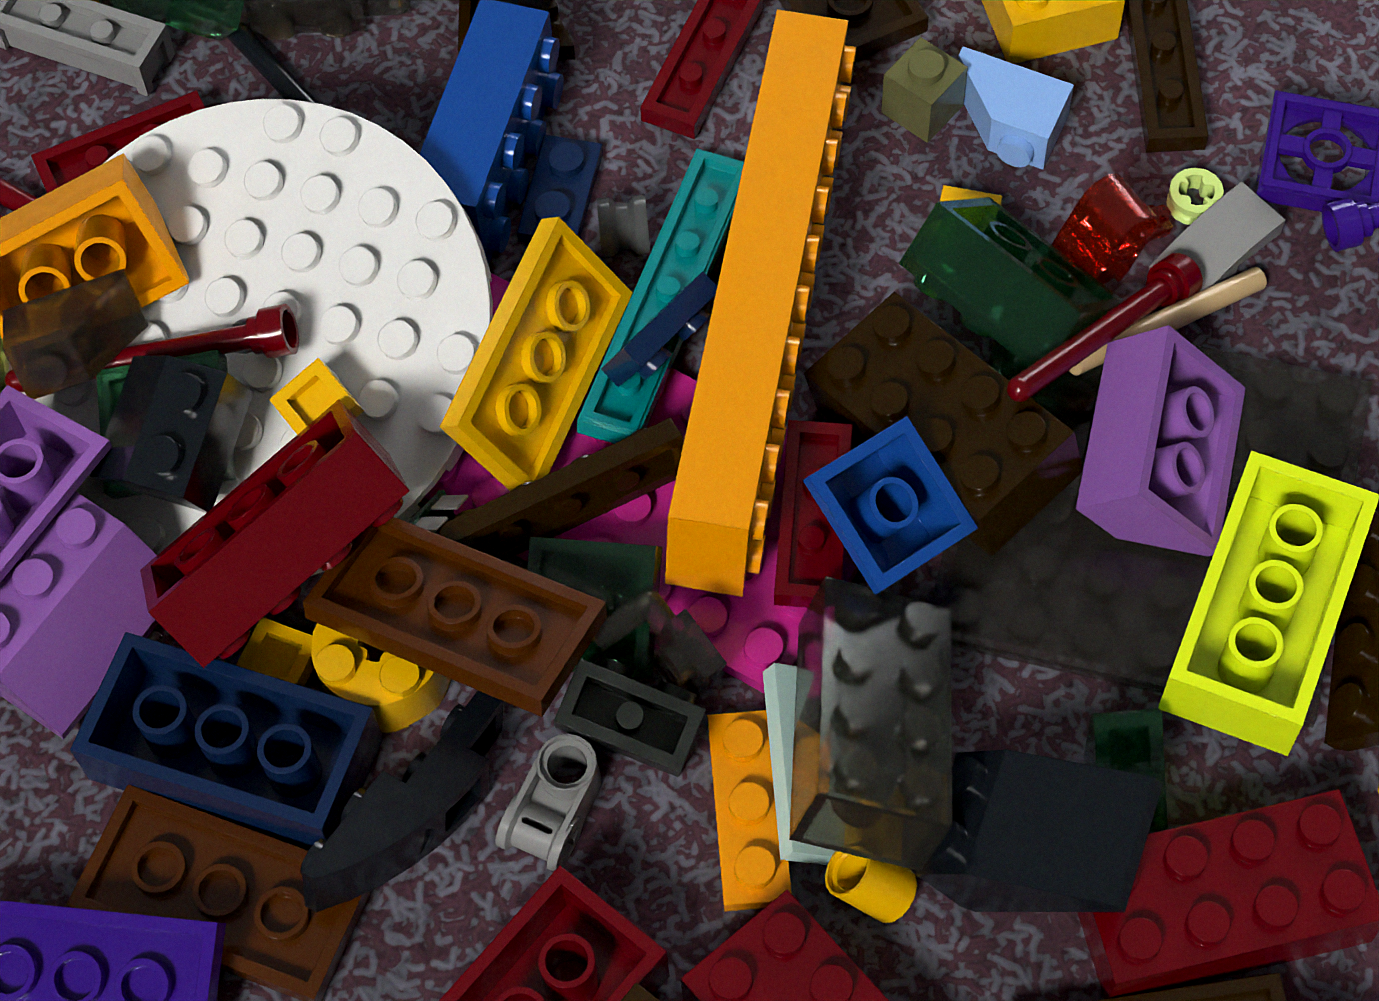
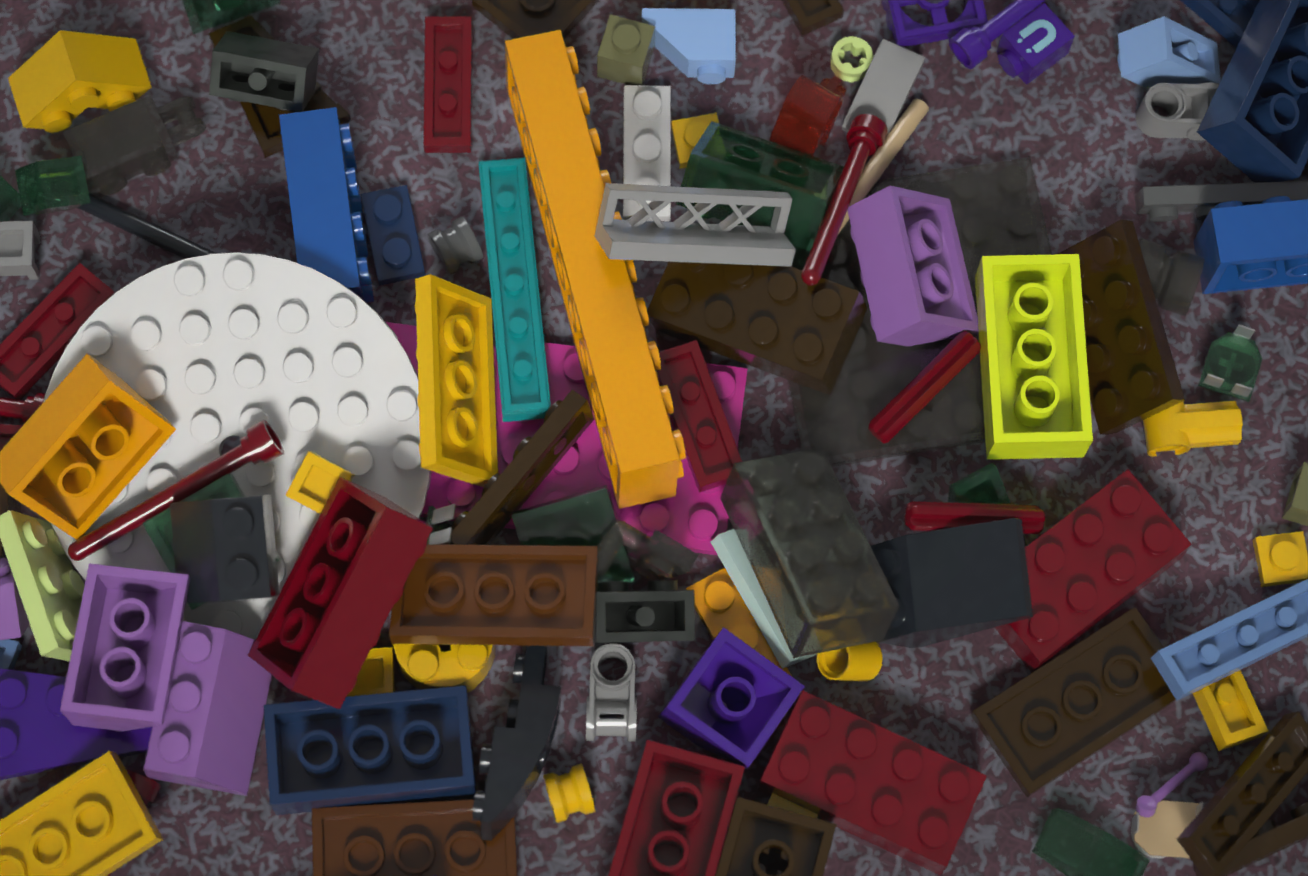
camera: 30 degrees left, 10 degrees up
clear smoke slope [3,269,148,399] -> none
dark blue plate [601,272,717,387] -> none
blue slope [803,416,978,595] -> none
none -> yellow wheel [543,763,595,823]
none -> light grey fence [595,183,796,267]
none -> white plate [623,85,671,221]
none -> dark purple slope [658,627,805,768]
none -> dark red axle [868,331,981,444]
none -> dark red axle [904,501,1046,534]

